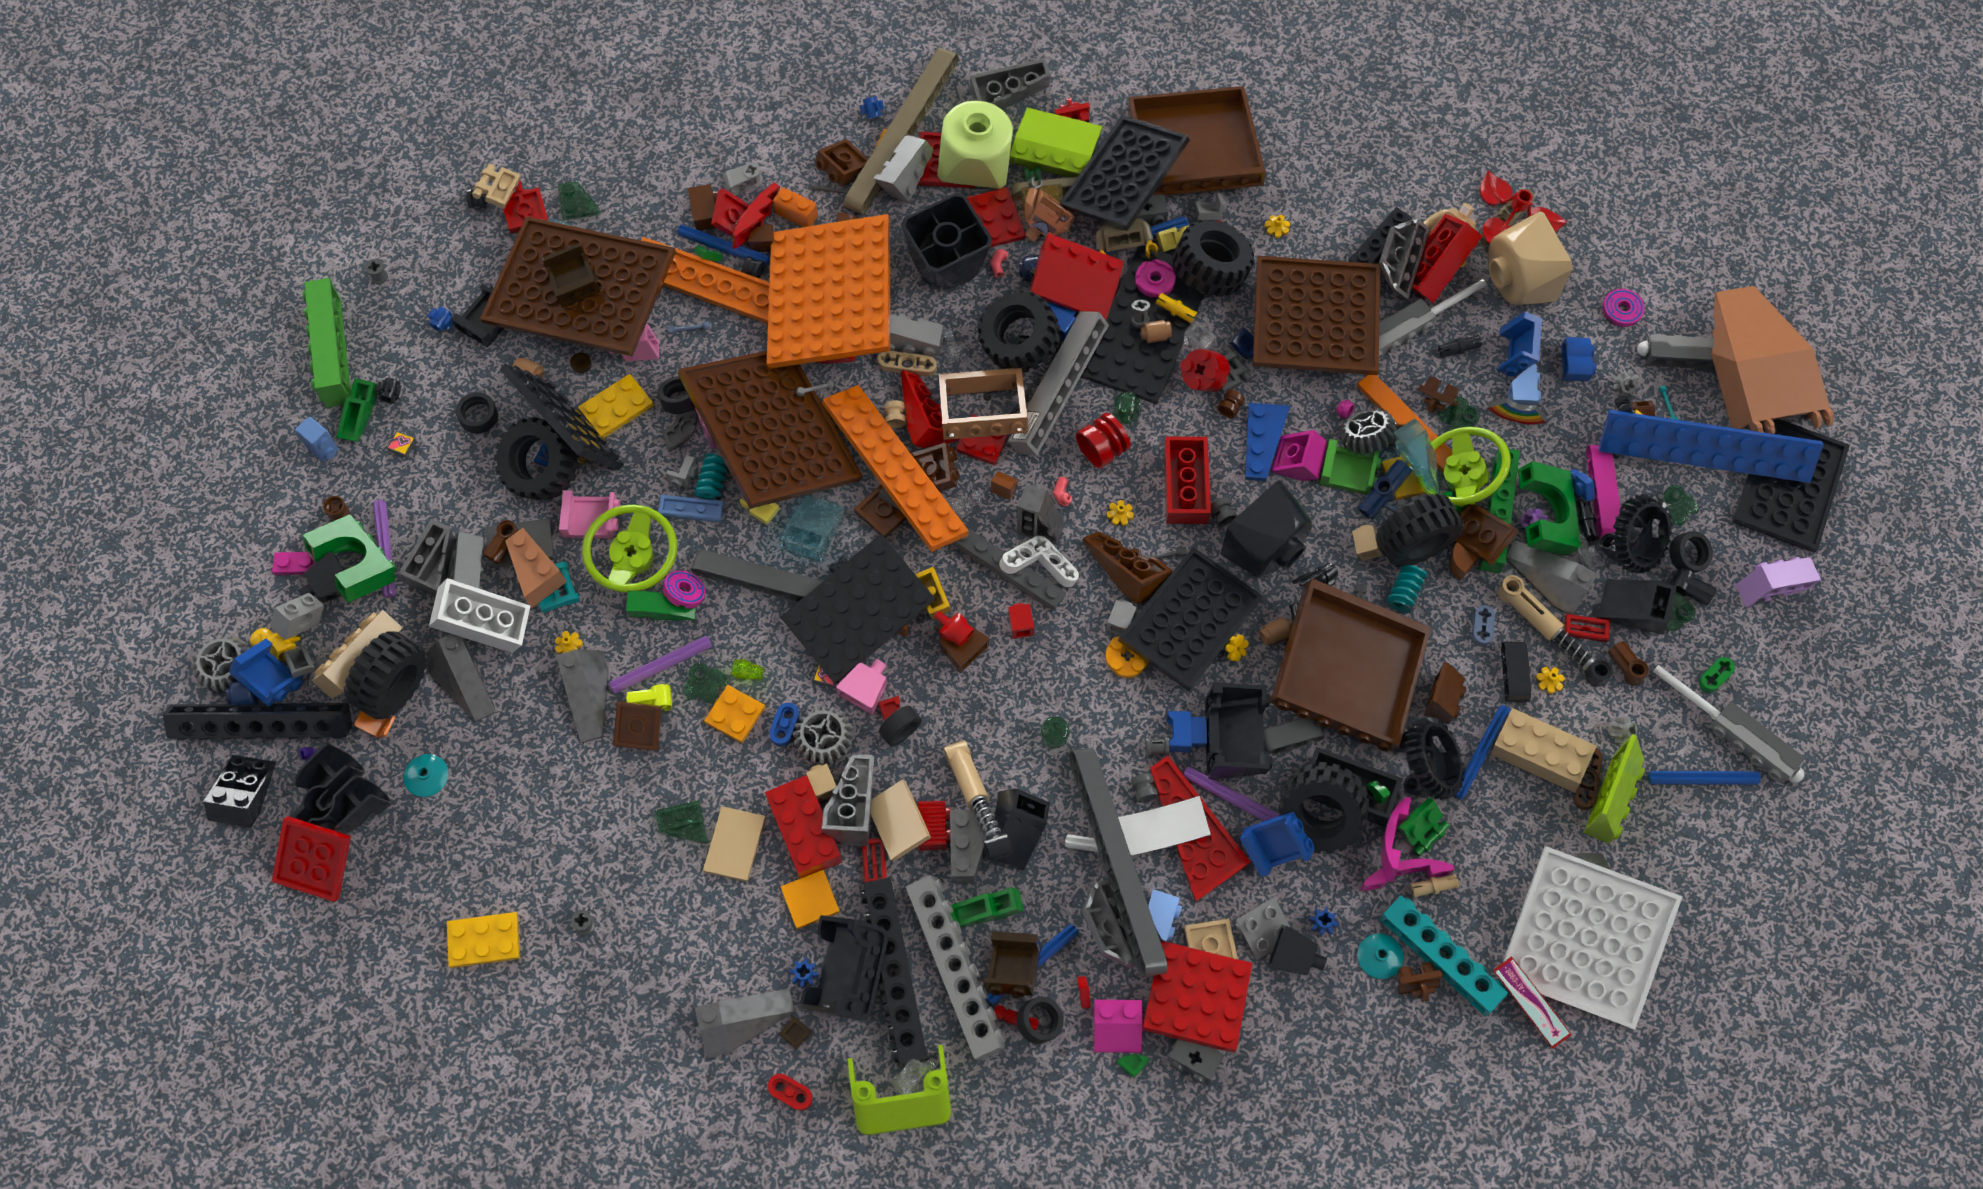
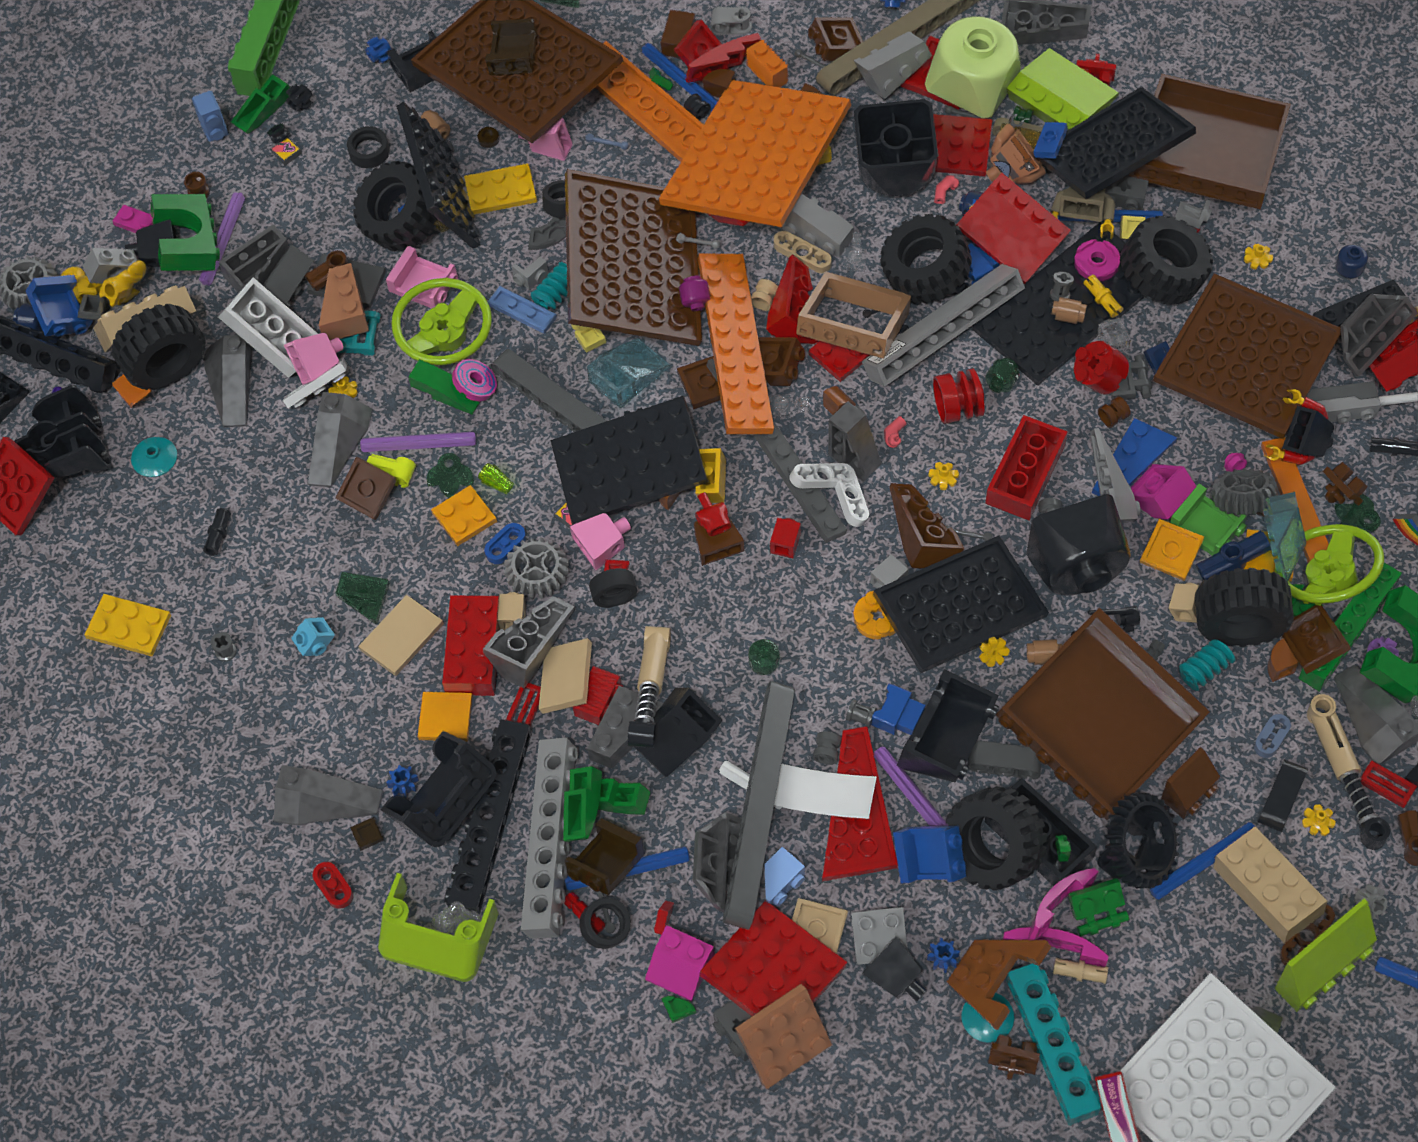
camera: 30 degrees right, 5 degrees down
none -> yellow animal [99,260,146,307]
none -> black pin [203,508,231,556]
none -> black bush [267,123,289,143]
none -> white wing [283,357,348,408]
none -> bright pink torso [284,333,343,385]
none -> medium azure brick [291,617,335,656]
none -> green slope [563,766,602,842]
none -> magenta head [679,276,711,311]
none -> nougat plate [735,984,832,1089]
none -> dark orange wing [947,940,1051,1030]
none -> blue plate [1033,122,1068,159]
none -> light grey wedge [1090,428,1140,523]
none -> light orange tile [1140,519,1204,581]
none -> black torso [1264,389,1334,465]
none -> dark blue head [1335,244,1368,278]

